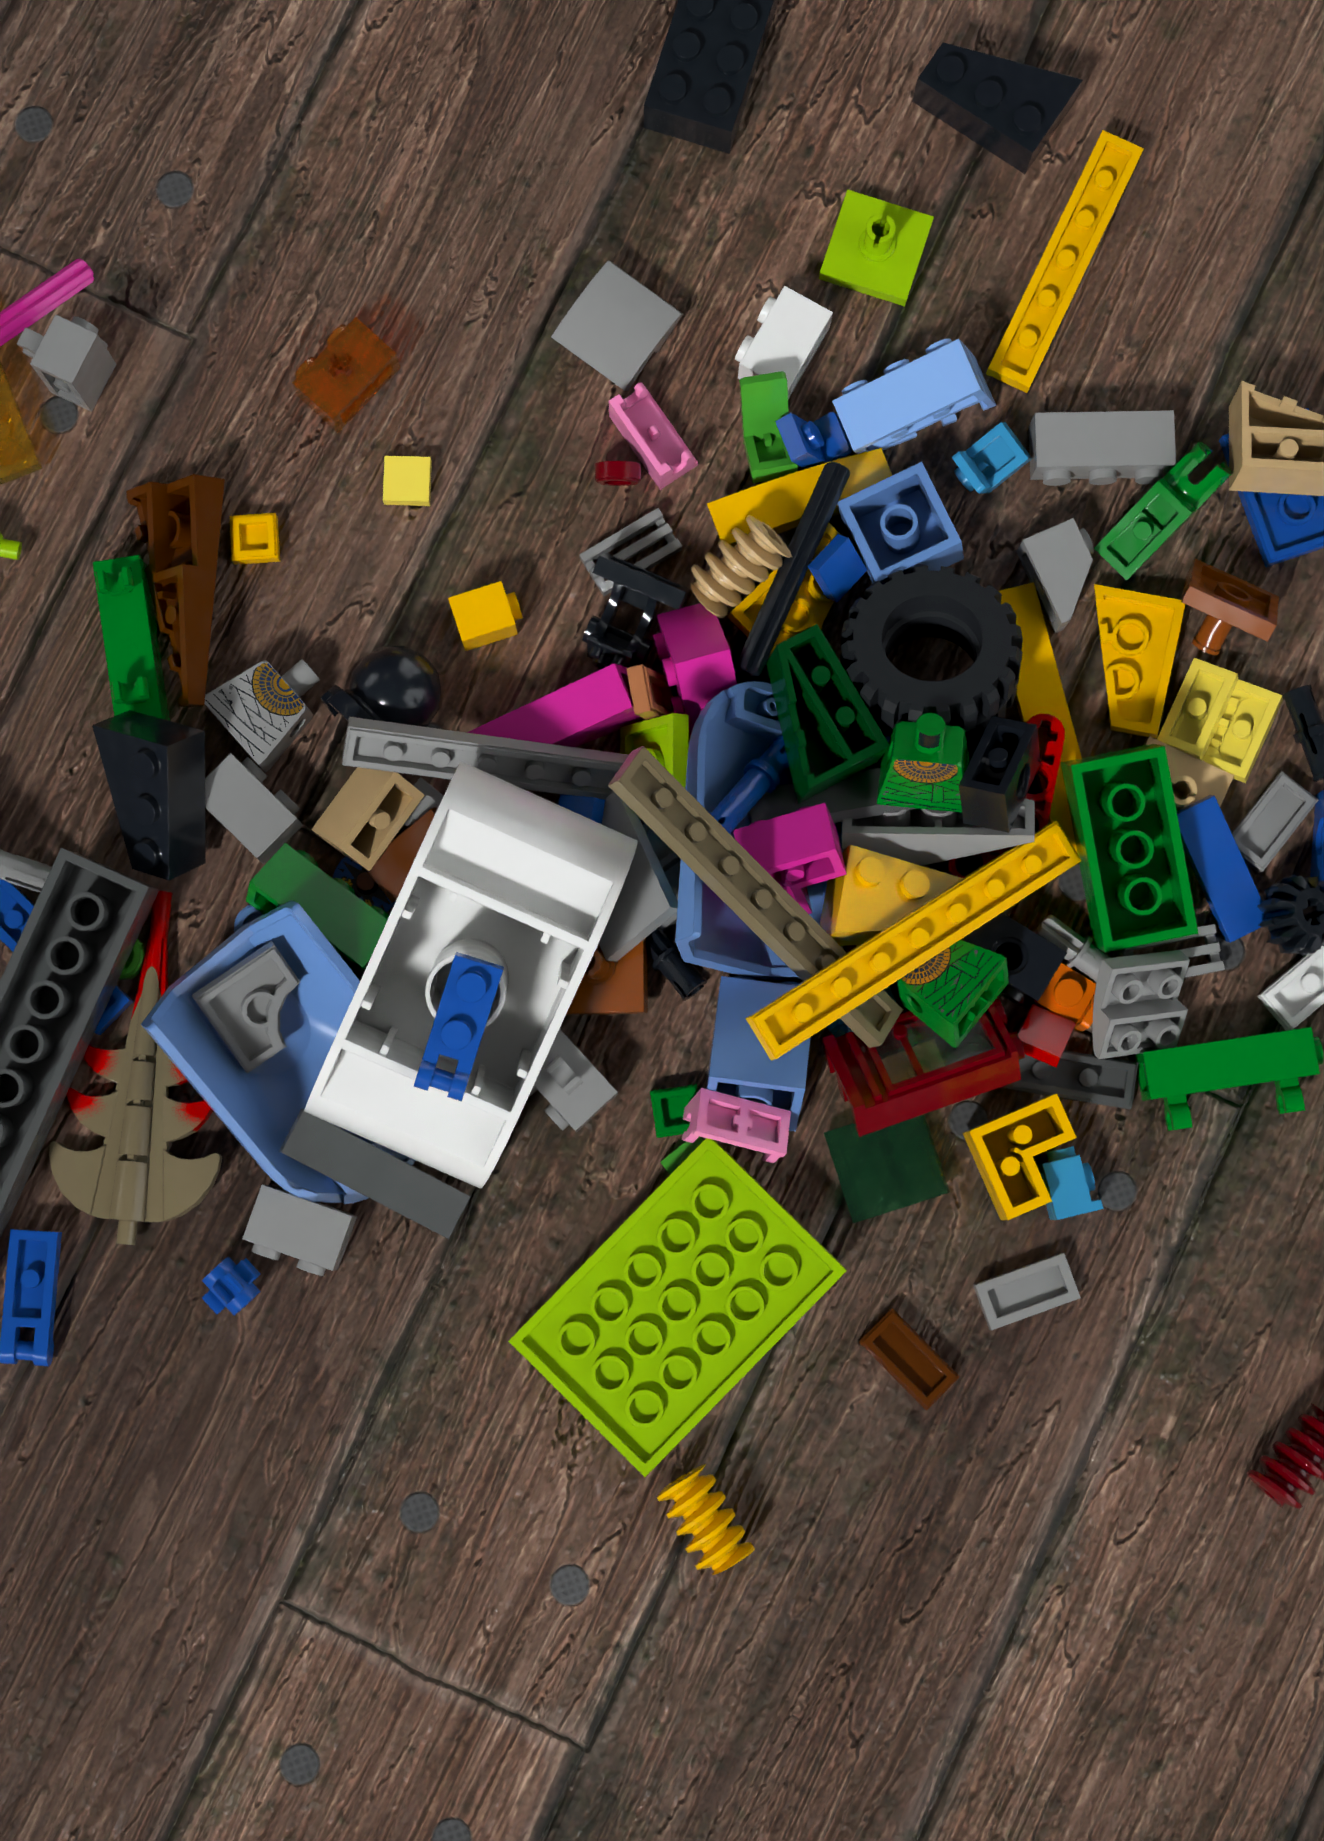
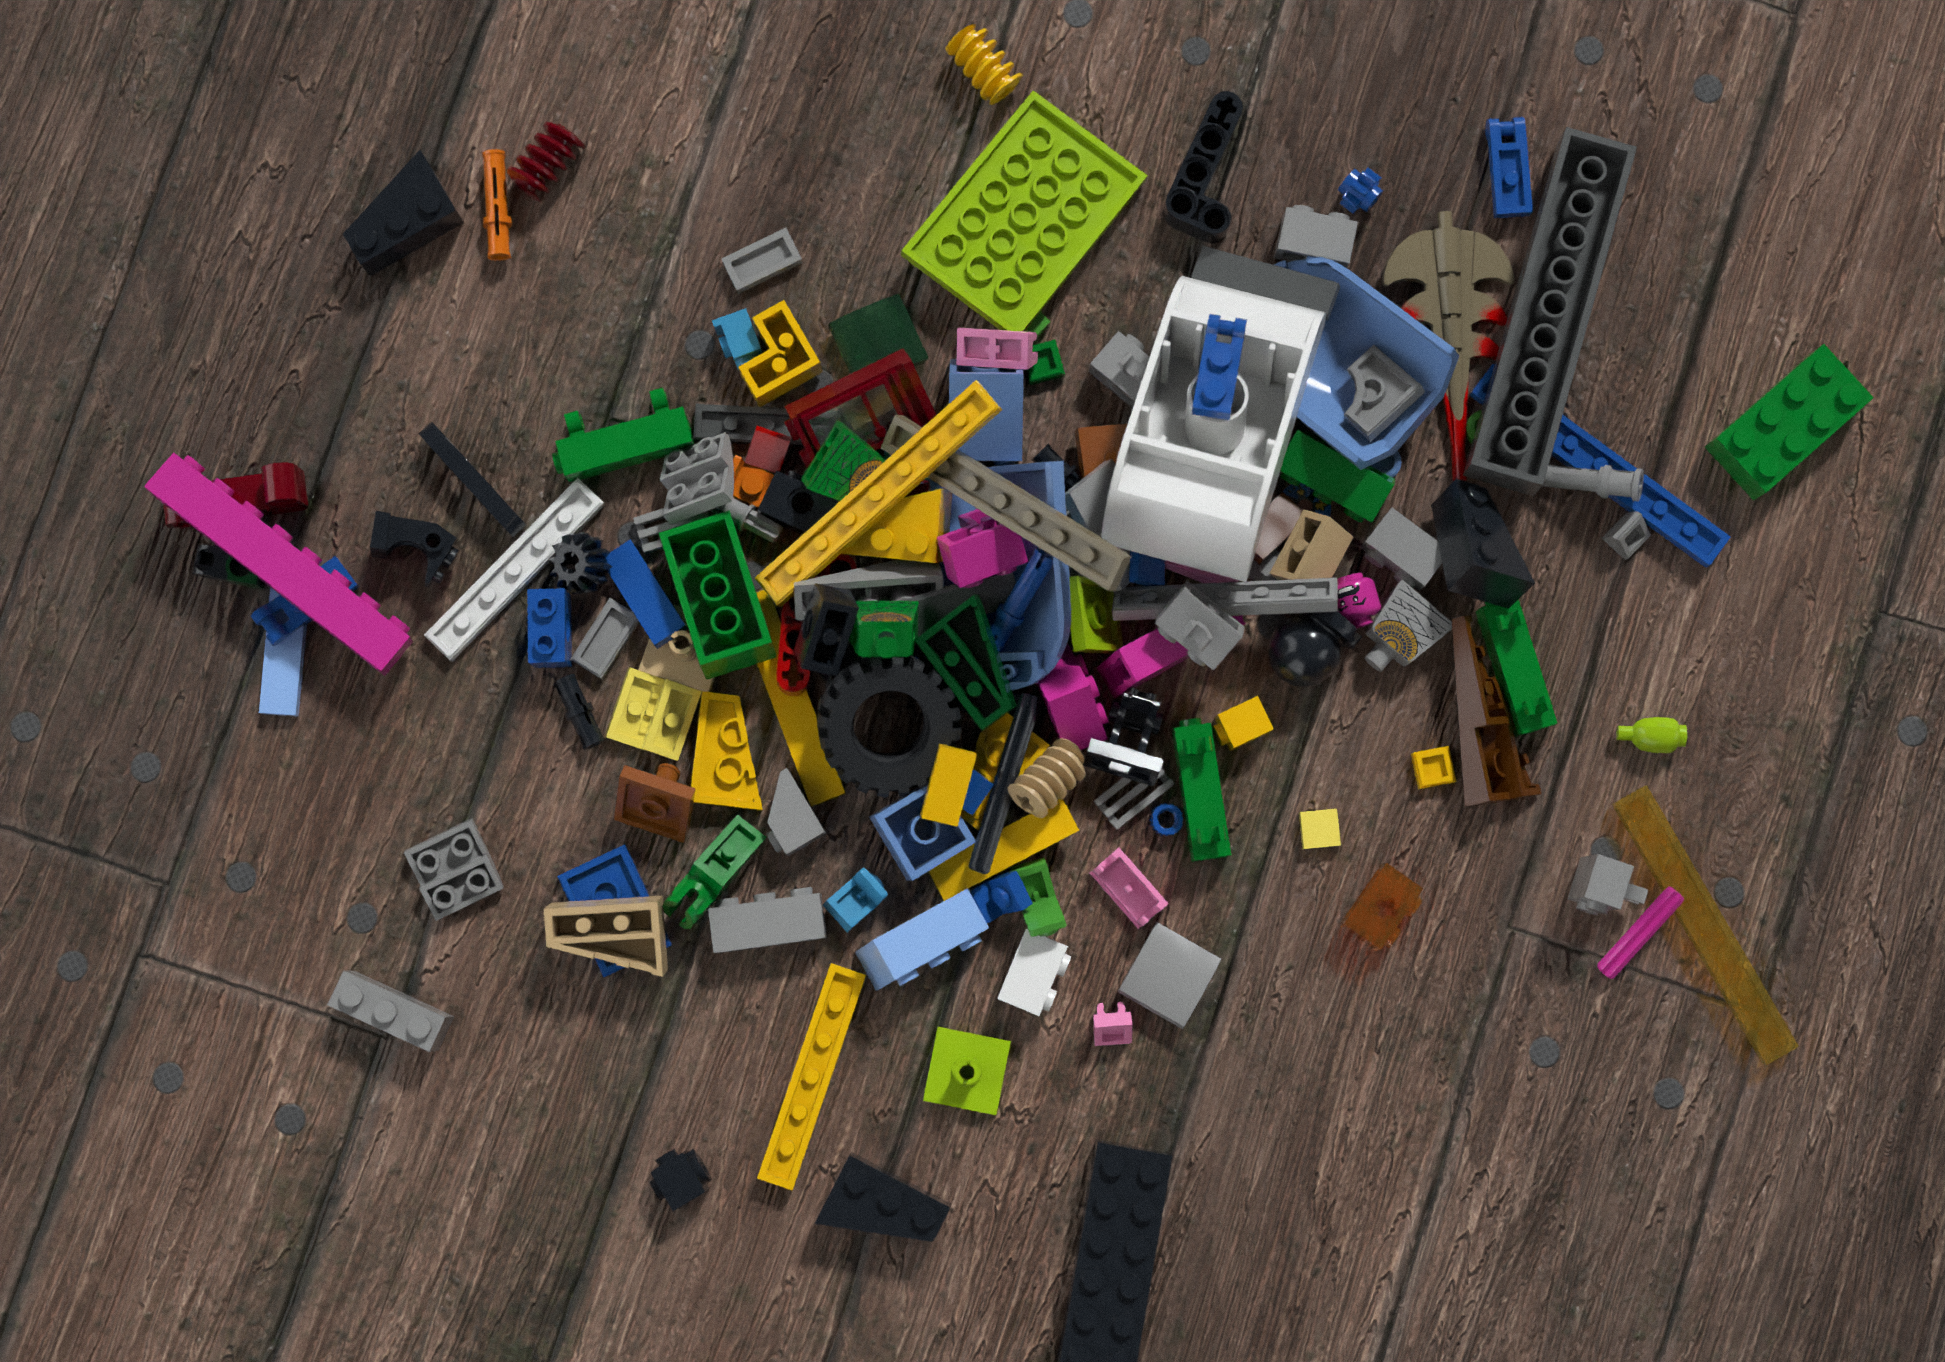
camera: 175 degrees right, 0 degrees up
dark red tile [595,461,641,486] -> none
nougat tile [626,664,674,720] -> none
reddish brown tile [858,1308,960,1411] -> none
none -> black brick [649,1148,712,1211]
none -> yellow tile [920,744,977,827]
none -> bright pink tile [1093,1002,1132,1046]
none -> blue axle [1149,803,1183,836]
none -> light grey brick [1155,581,1245,670]
none -> black beam [1163,91,1243,244]
none -> green brick [1171,718,1231,862]
none -> dark pink head [1337,572,1381,628]

